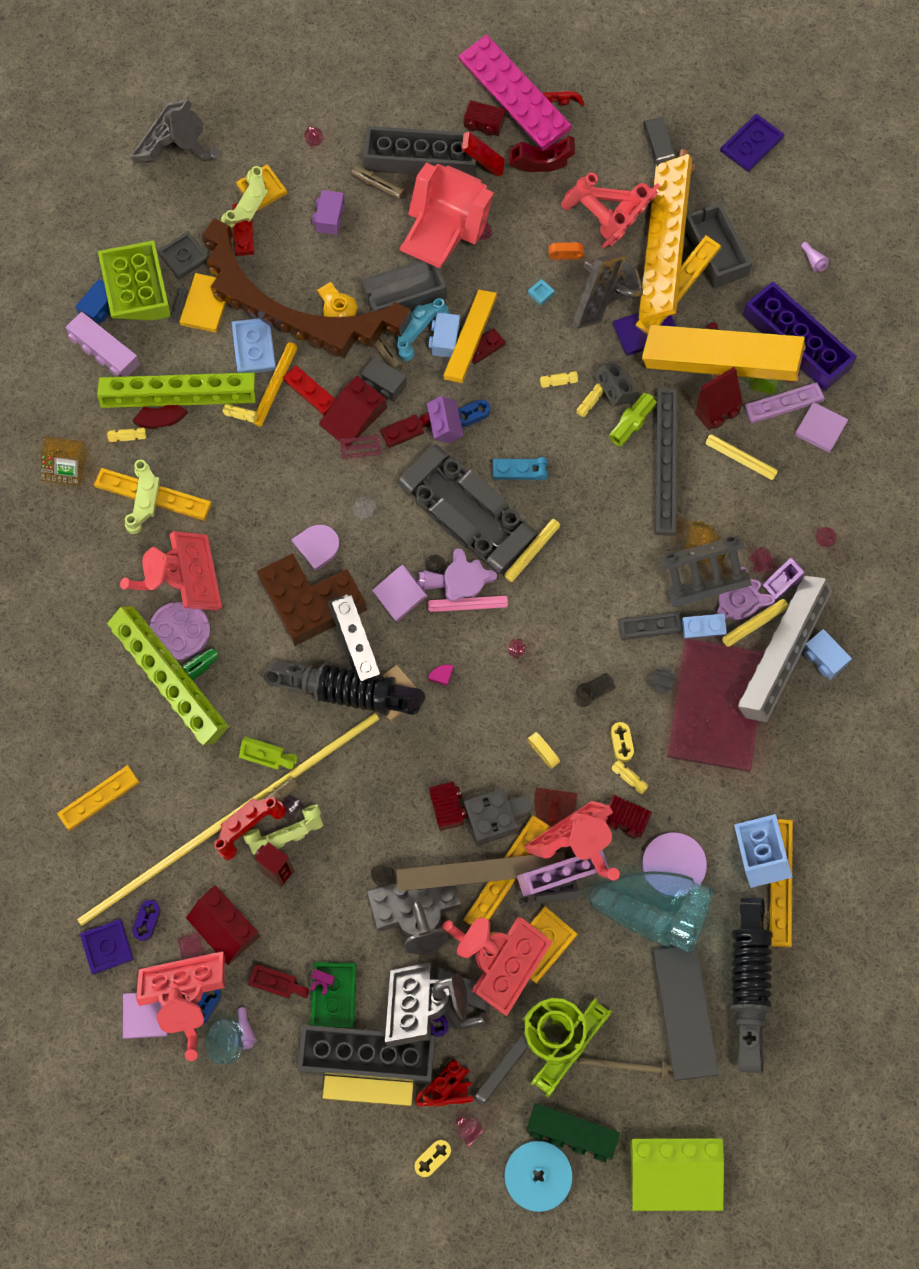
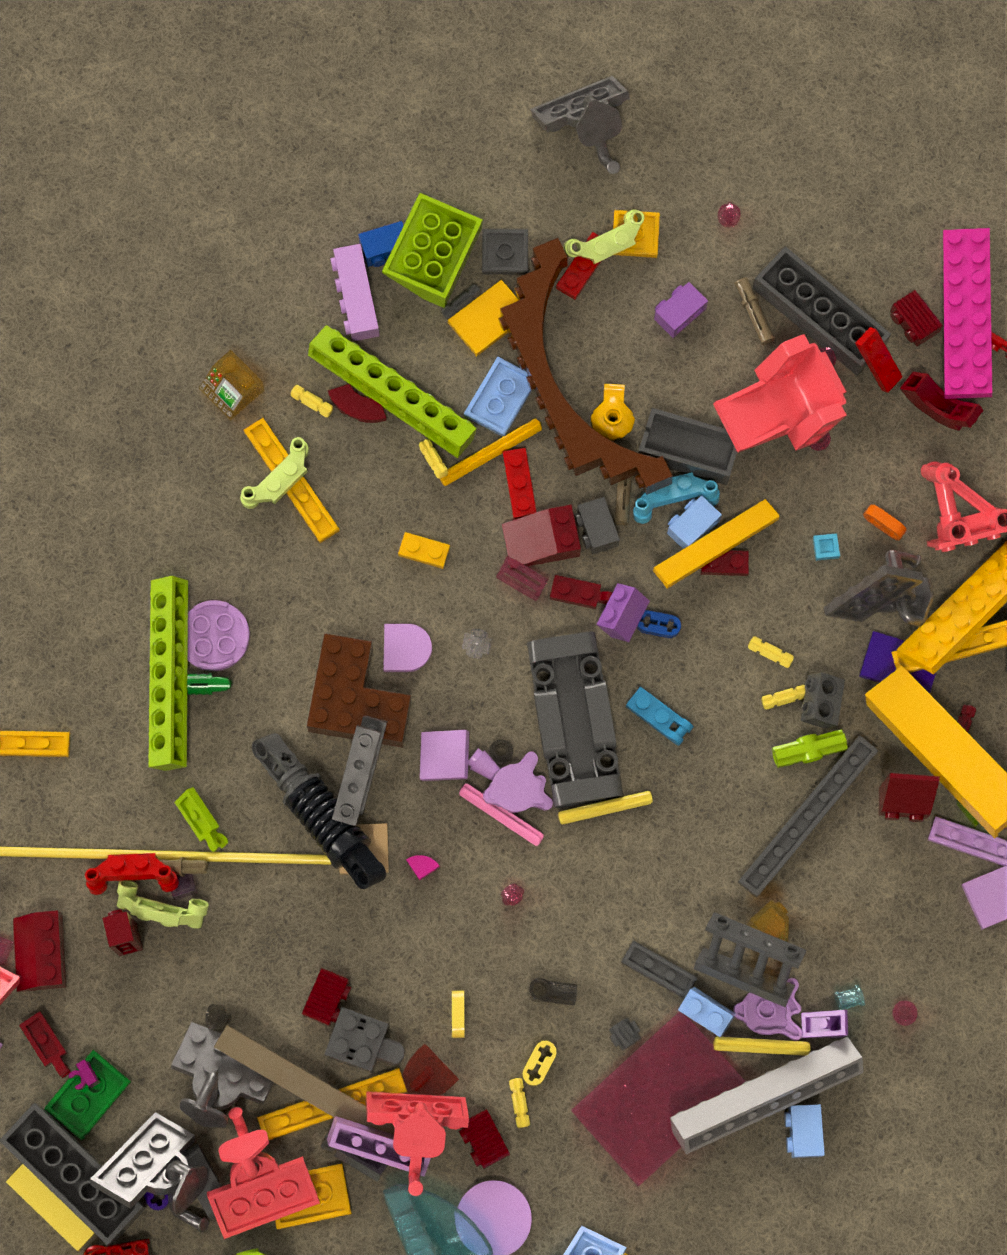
camera: 35 degrees right, 5 degrees up
coral plate [120,531,222,611] -> none
light yellow axle [706,434,778,480] -> none
clear pink tile [749,547,776,573] -> none
none -> yellow plate [398,532,450,569]
none -> clear light blue bush [834,985,865,1010]

